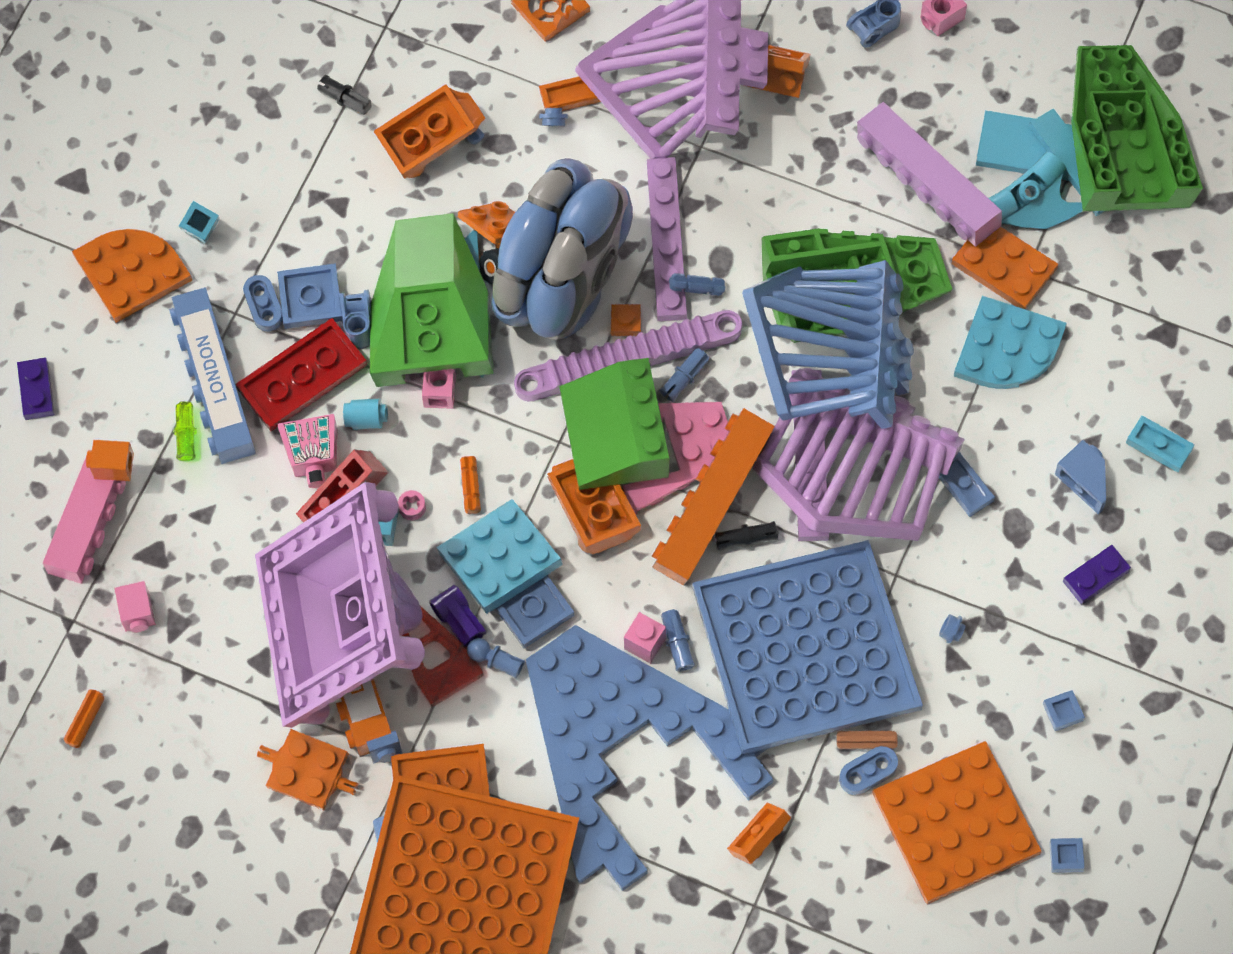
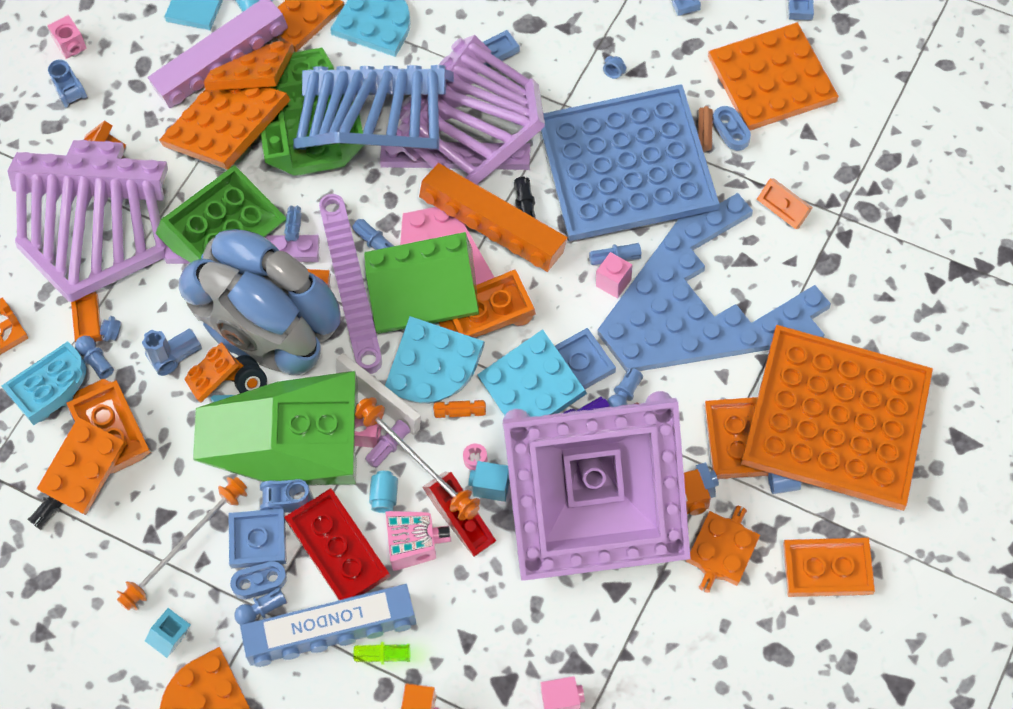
camera: 85 degrees left, 5 degrees down
none -> medium azure plate [1,341,86,426]
none -> orange plate [36,417,127,515]
none -> medium blue pin [75,336,114,379]
none -> orange axle [116,477,248,611]
none -> medium blue piece [142,328,202,376]
none -> bright green slope [155,165,286,263]
none -> orange plate [159,87,290,170]
none -> orange plate [204,41,294,91]
none -> medium blue pin [234,587,287,625]
none -> white tile [336,353,421,436]
none -> orange axle [355,397,480,520]
none -> lavender axle [365,420,411,468]
none -> medium azure plate [385,316,485,404]
none -> orange plate [783,538,875,597]

